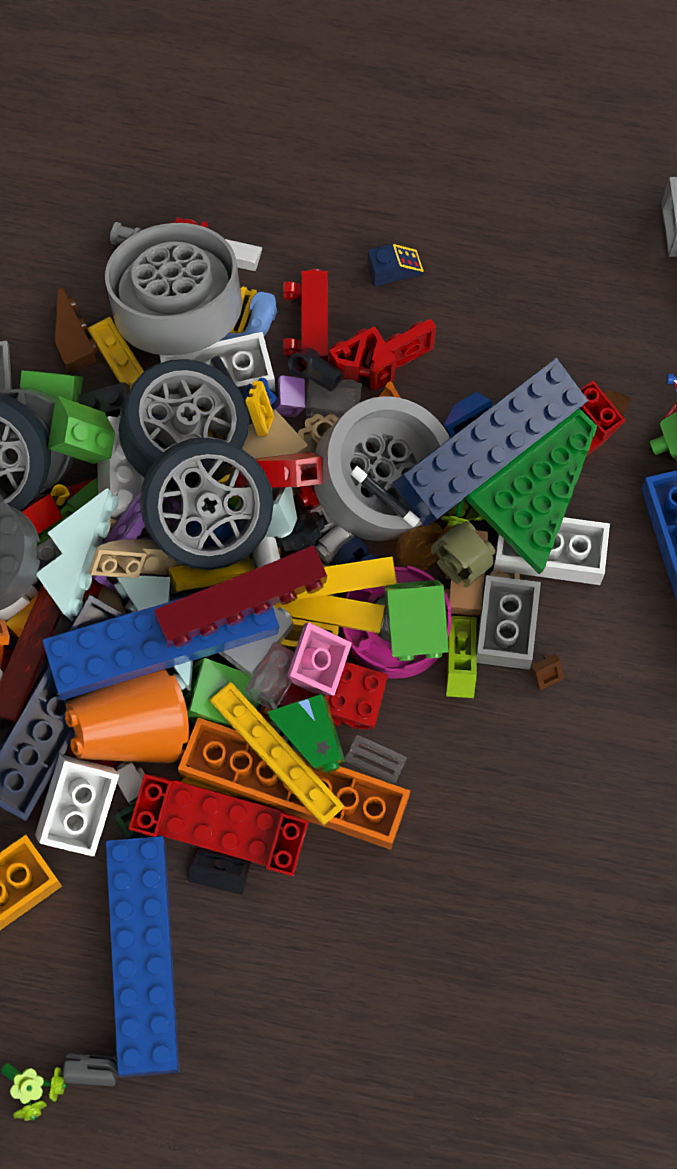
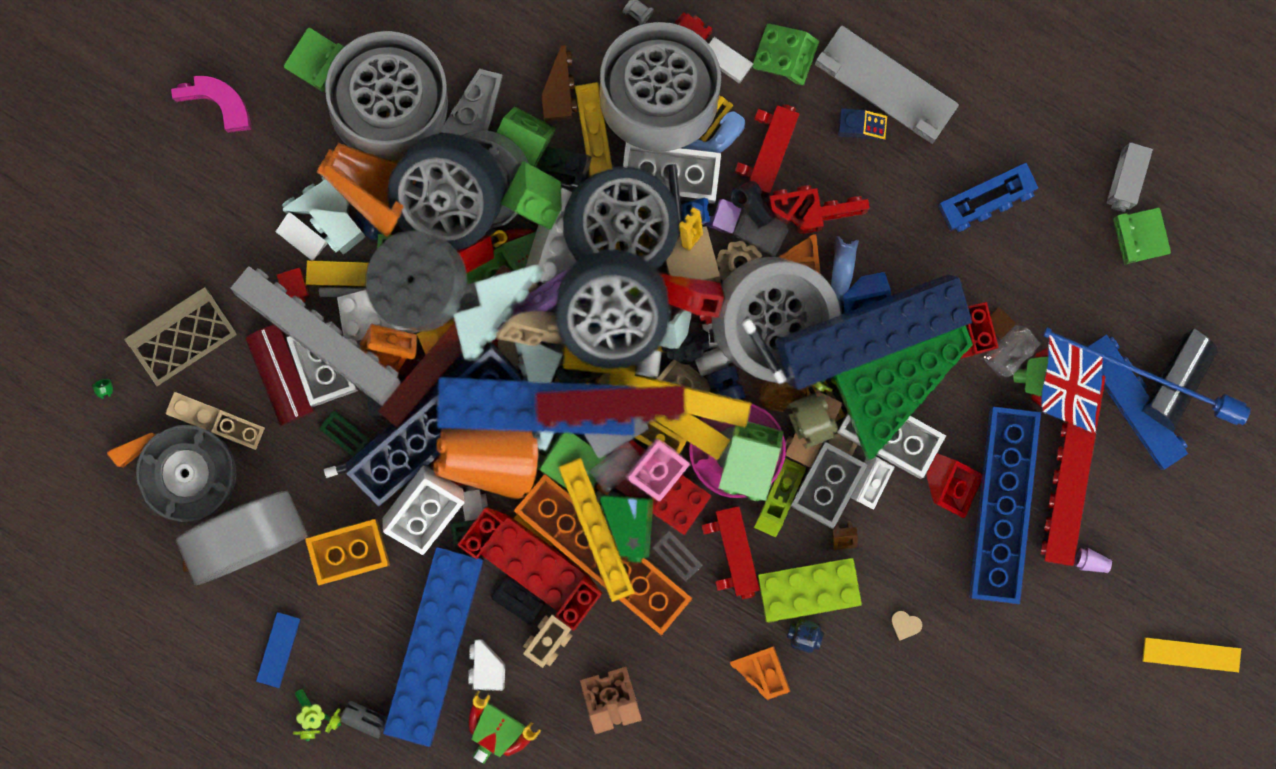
camera: 20 degrees right, 15 degrees up
none -> white slope [469,639,505,690]
none -> torso [469,691,541,764]
none -> tan brick [523,614,573,668]
none -> nougat brick [580,667,642,734]
none -> red brick [701,506,760,600]
none -> orange wing [730,646,791,700]
none -> bright green bracket [752,24,819,85]
none -> lime brick [757,558,862,622]
none -> dark blue head [787,619,824,653]
none -> light grey bracket [815,26,959,144]
none -> medium blue piece [831,236,859,314]
none -> white slope [850,457,895,509]
none -> tan tile [891,611,922,641]
none -> red slope [926,453,982,519]
none -> blue brick [938,163,1038,232]
none -> clear brick [983,325,1041,377]

